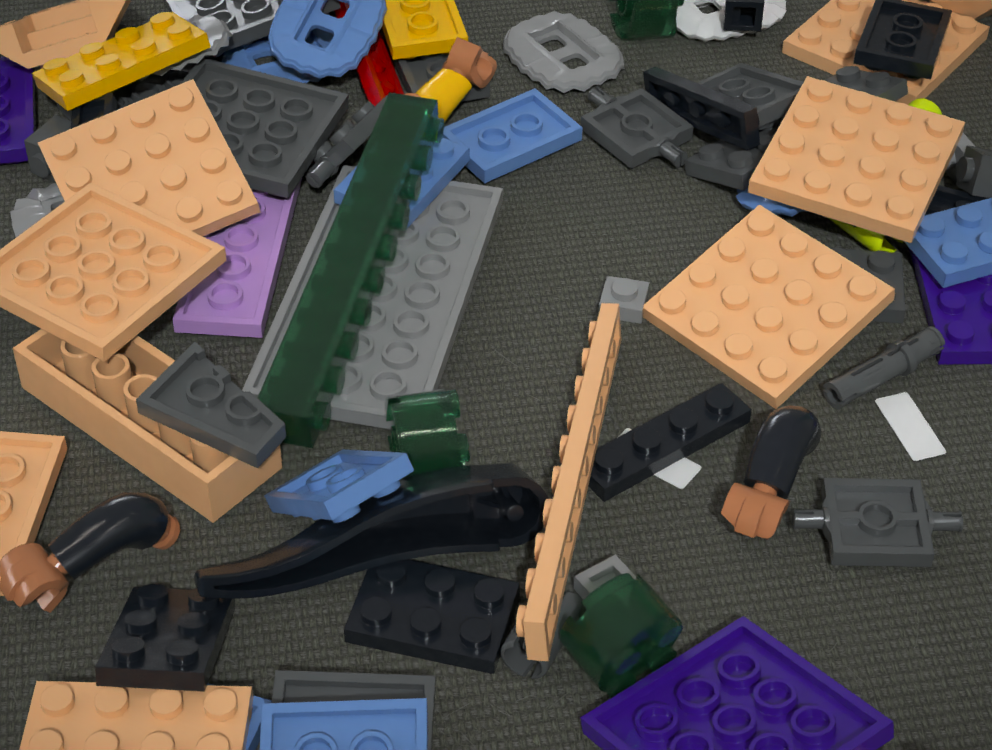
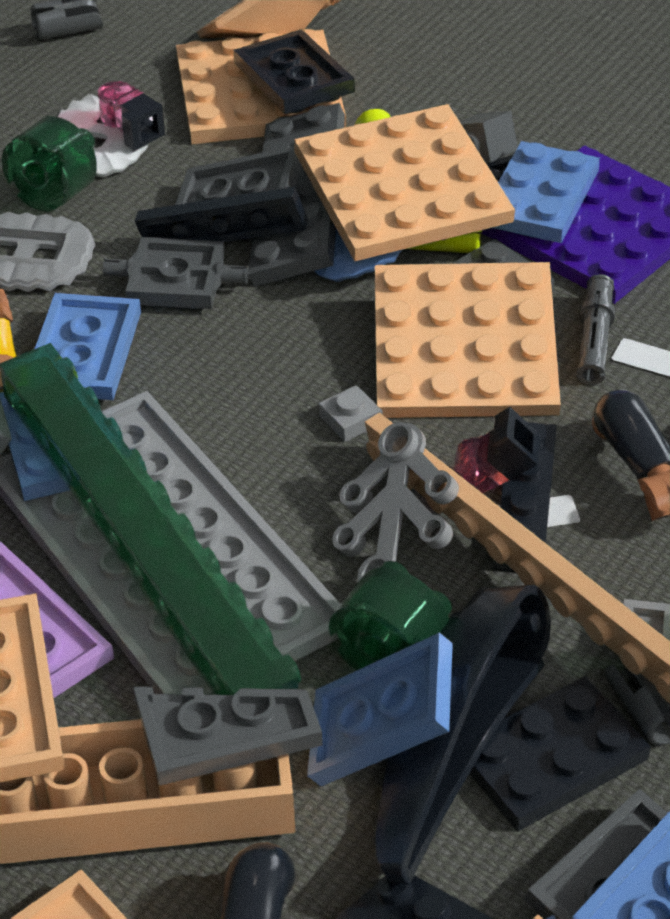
camera: 45 degrees left, 0 degrees up
none -> light grey plant [332,422,459,599]
none -> leg [453,407,541,493]

